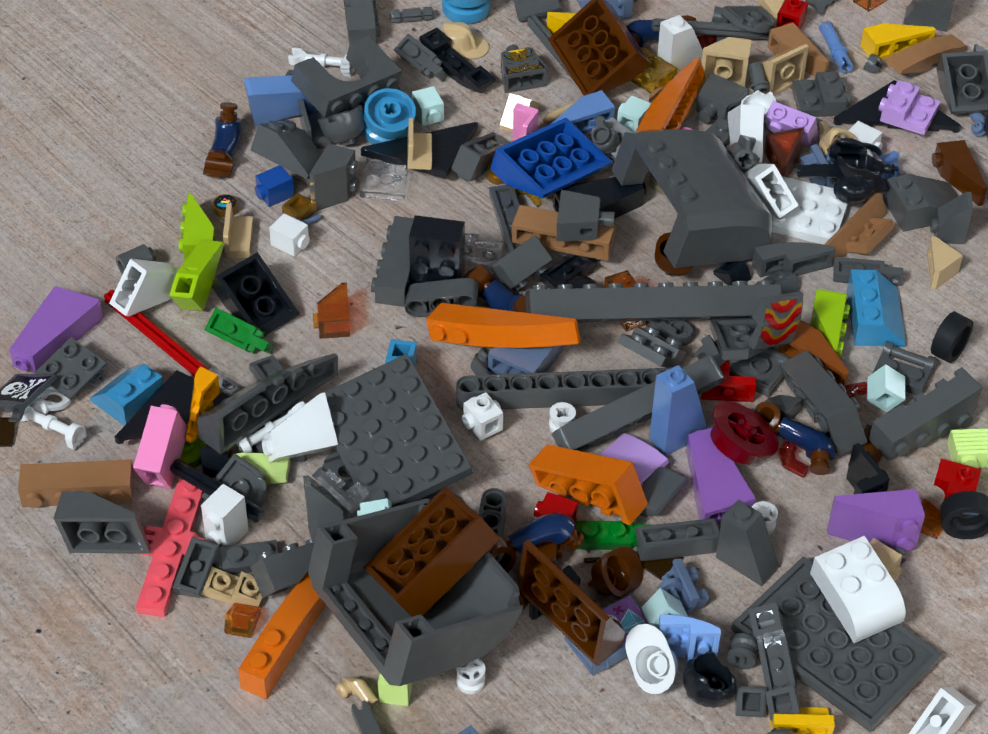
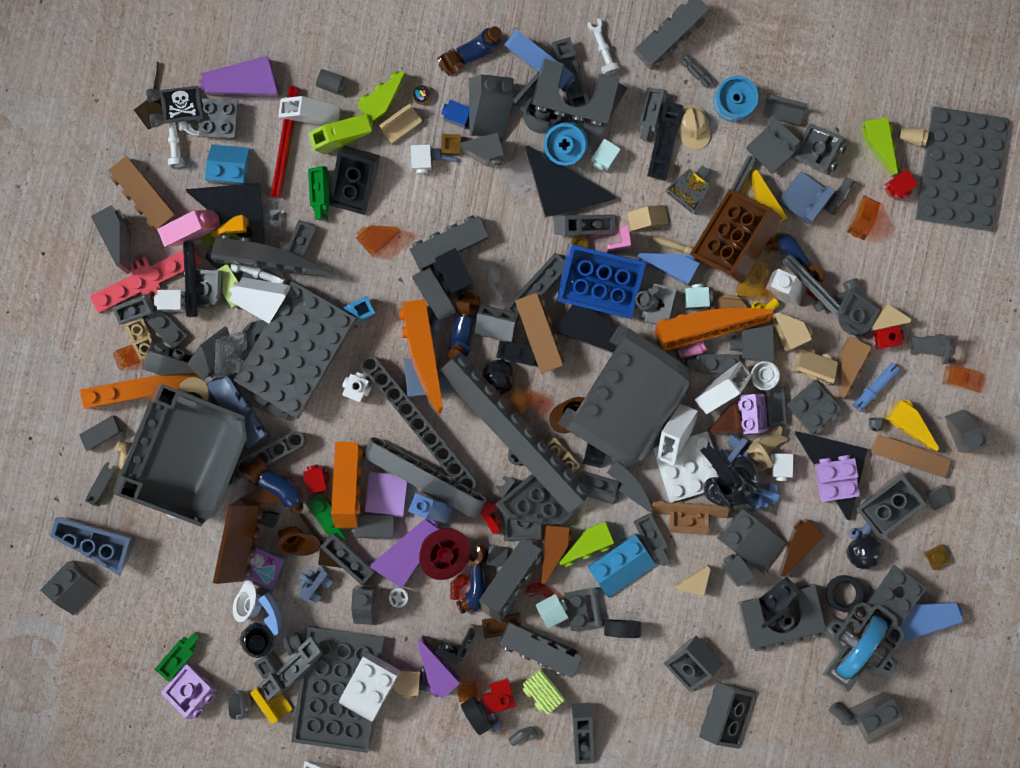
camera: 55 degrees right, 40 degrees up
light aqua slope [357,498,392,516] -> none
reddish brown slope [363,487,500,617] -> none
tan panel [407,118,432,170] -> none
dark grey arm [471,348,491,375] -> none
white wheel [549,402,576,433] -> none
dark grey torso [557,190,615,241] -> none
dark grey plate [618,325,688,368] -> none
light aqua brick [641,588,688,628] -> none
dark grey piece [728,134,760,171] -> none
slope [747,291,803,350] -> none
dark grey pin [748,62,769,93] -> none
none -> dark grey slope [79,415,122,451]

